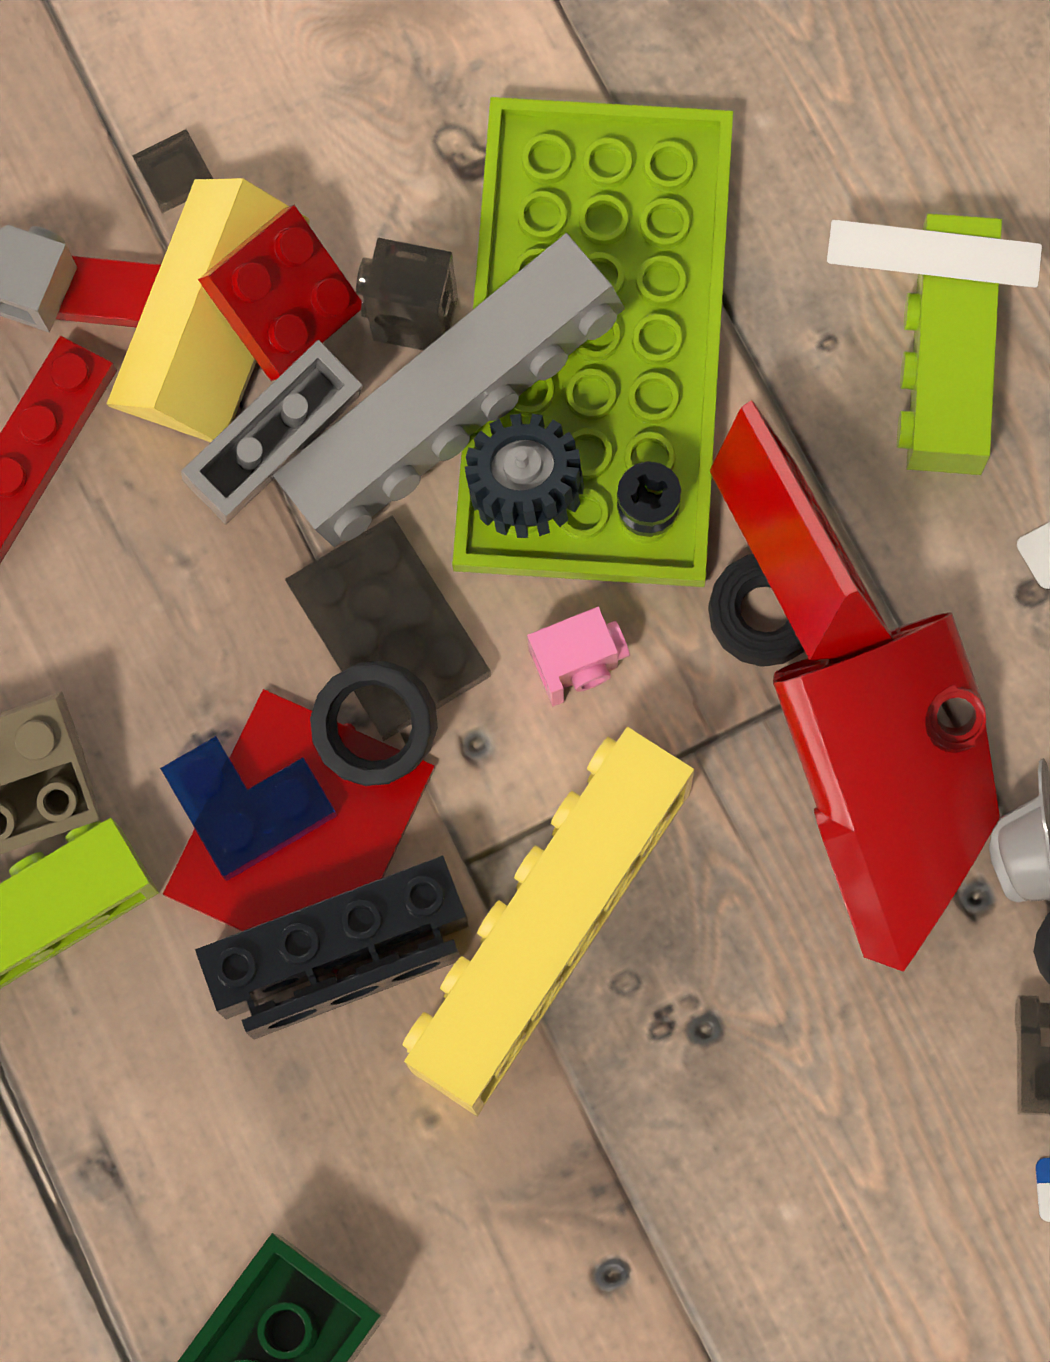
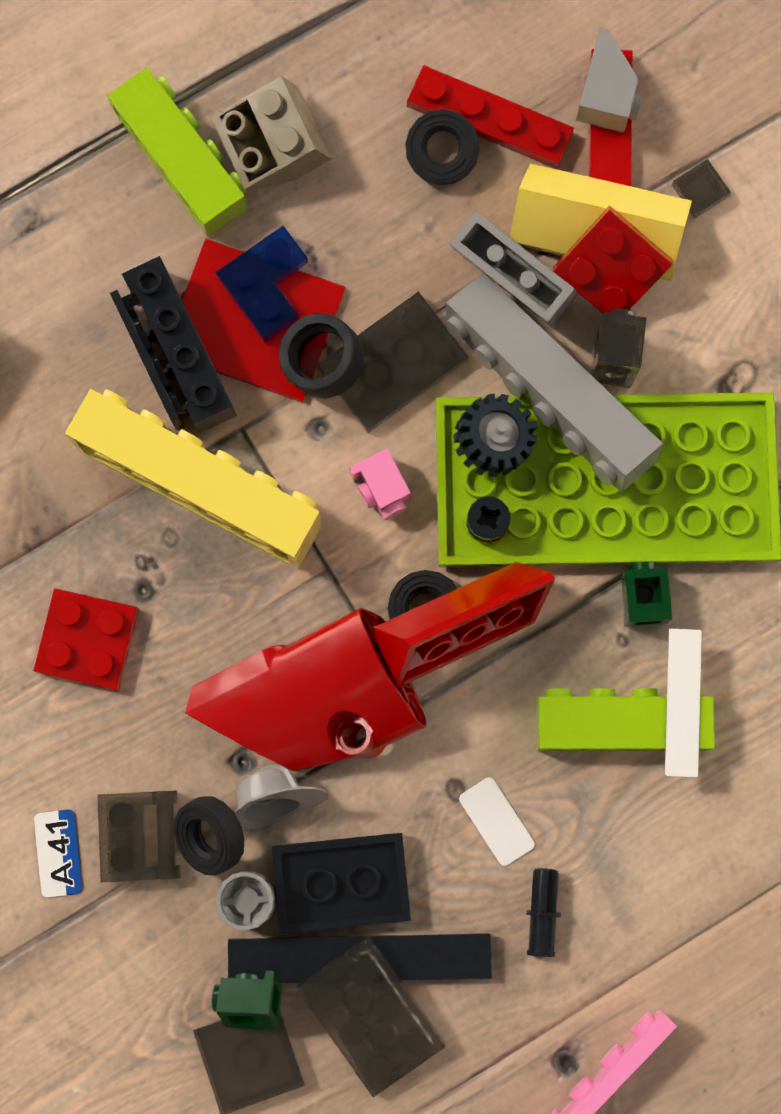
camera: 80 degrees right, 5 degrees up
none -> red plate [33,588,139,691]
none -> black tyre [405,109,480,185]
none -> dark green brick [621,561,673,627]

